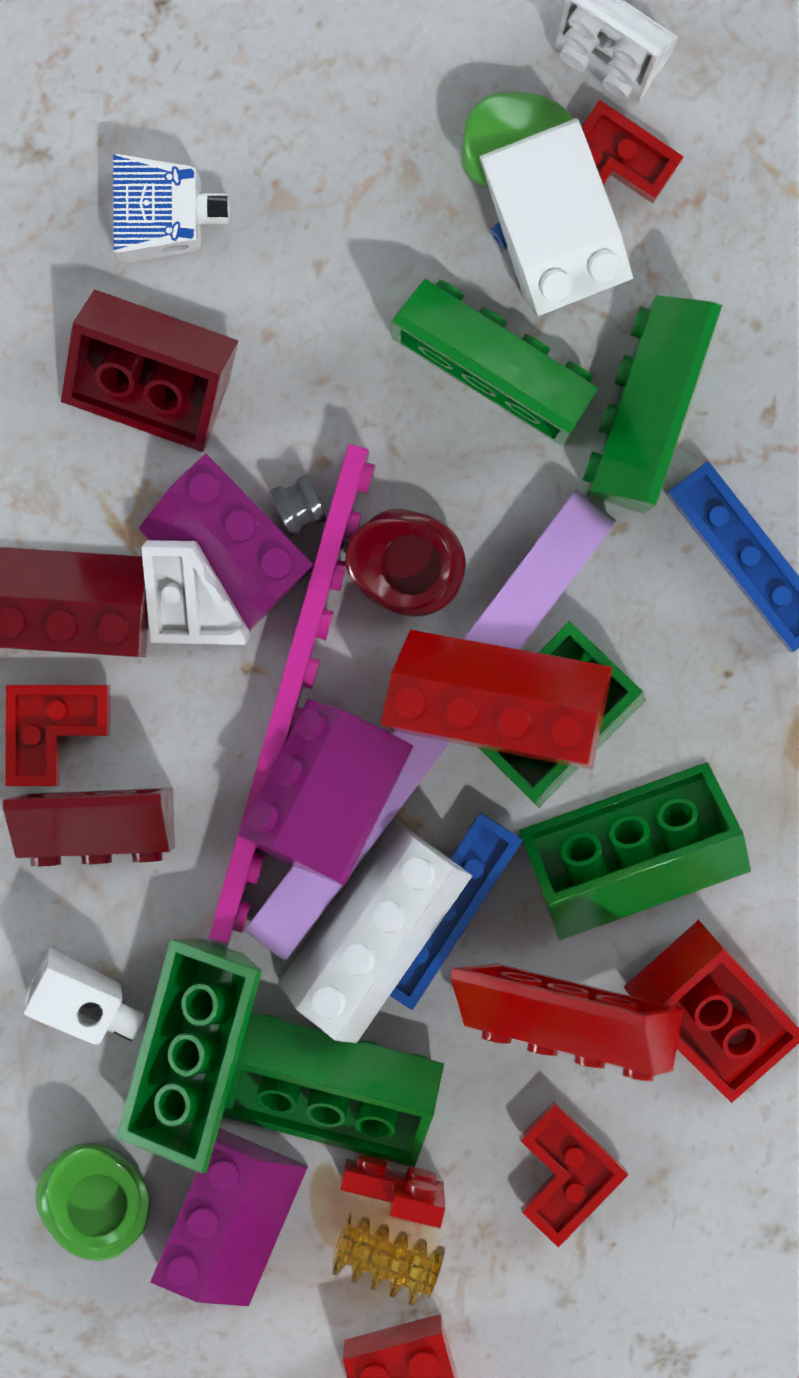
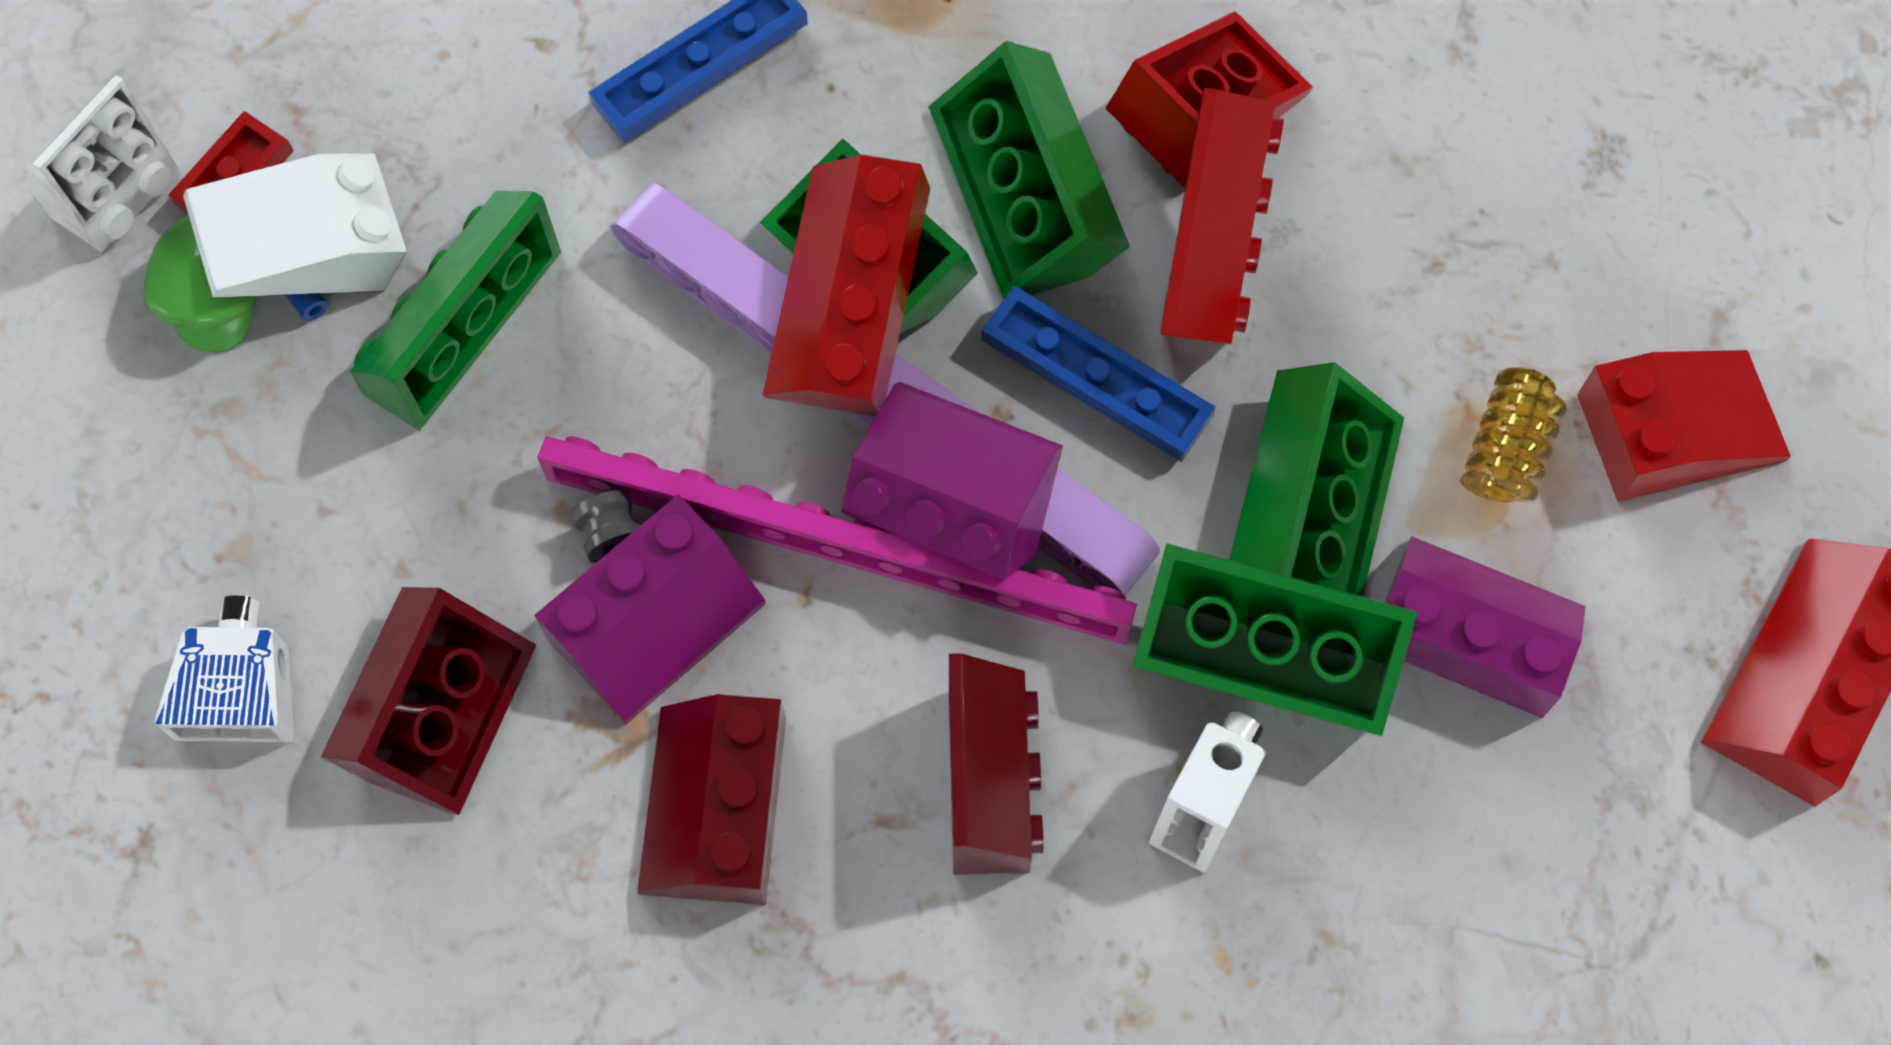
camera: 85 degrees left, 20 degrees down
red plate [5,685,110,787] -> none
bright green piece [36,1143,150,1261] -> none
white wing [141,540,250,645] -> none
white slope [278,818,473,1043] -> none
red plate [340,1155,446,1229] -> none
dark red piece [345,509,466,617] -> none
red plate [519,1101,629,1248] -> none
green slope [582,295,722,514] -> none

